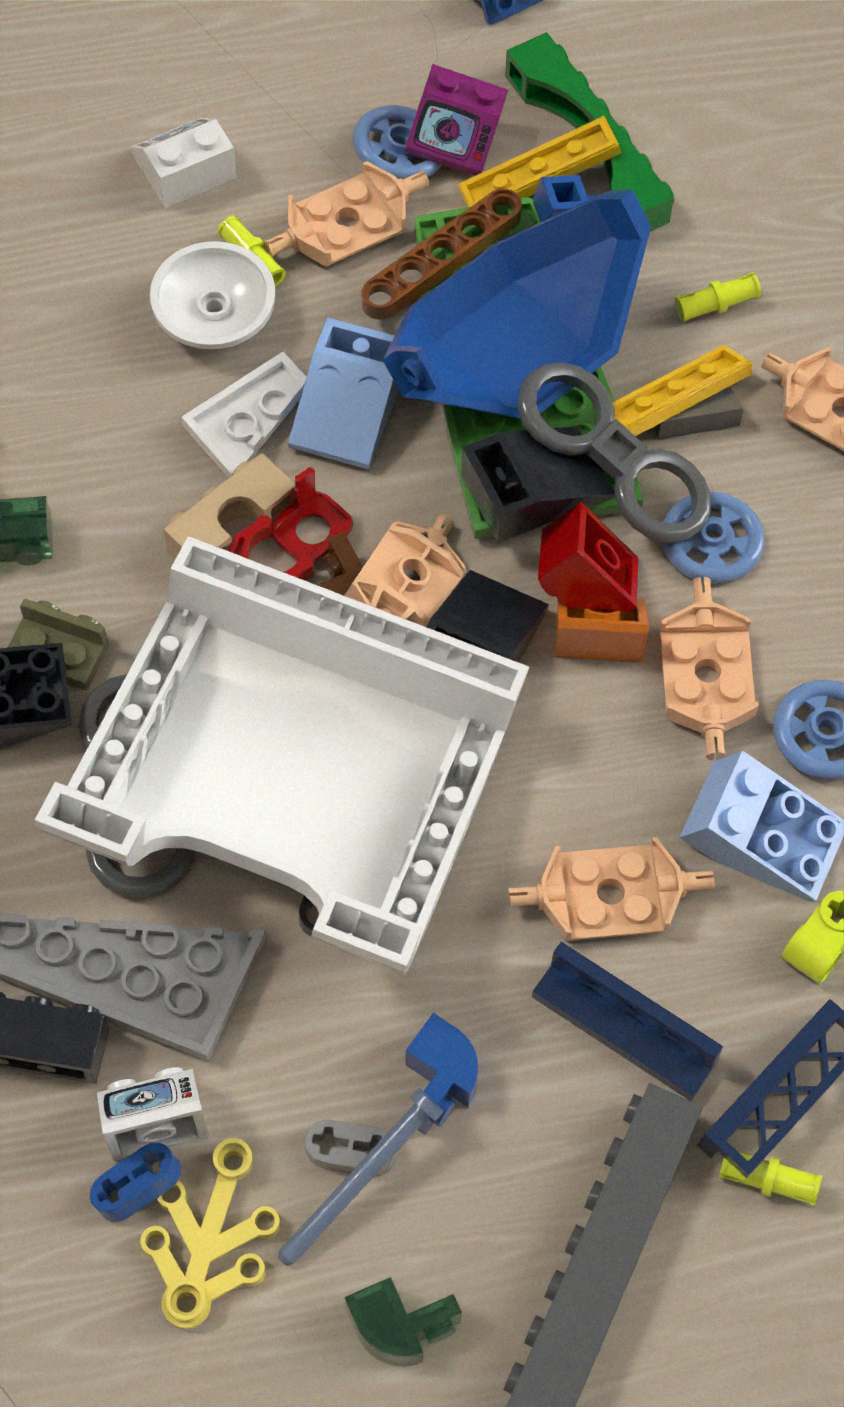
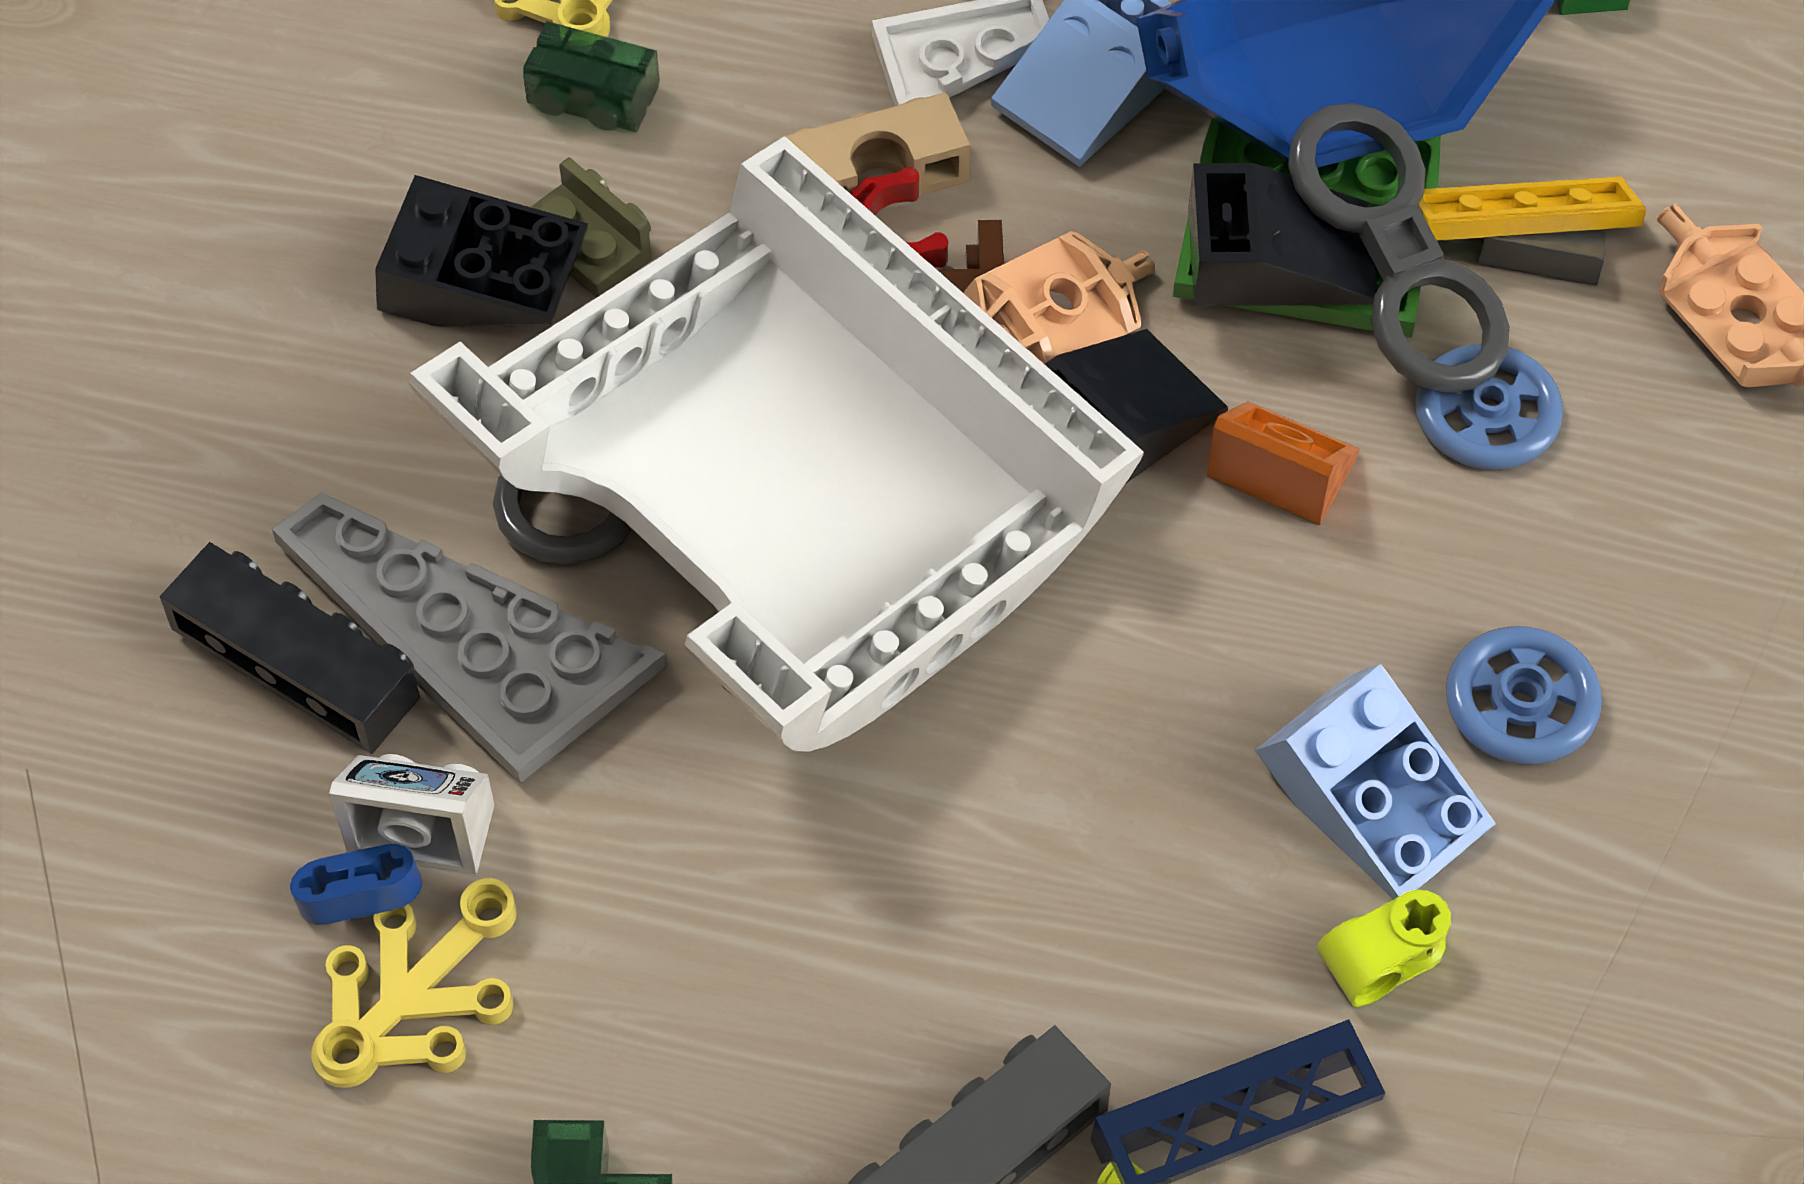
camera: 25 degrees right, 5 degrees down
red piece [271,467,354,563] -> none
sand blue bar [278,1088,444,1266] -> none
light grey beam [305,1120,396,1176] -> none
blue brick [405,1013,478,1135] -> none
light nougat plate [508,837,715,941] -> none
dark blue fence [532,941,723,1101] -> none
red slope [538,502,638,612] -> none
light nougat plate [660,577,759,761] -> none
neon yellow pin [675,272,762,322] -> none

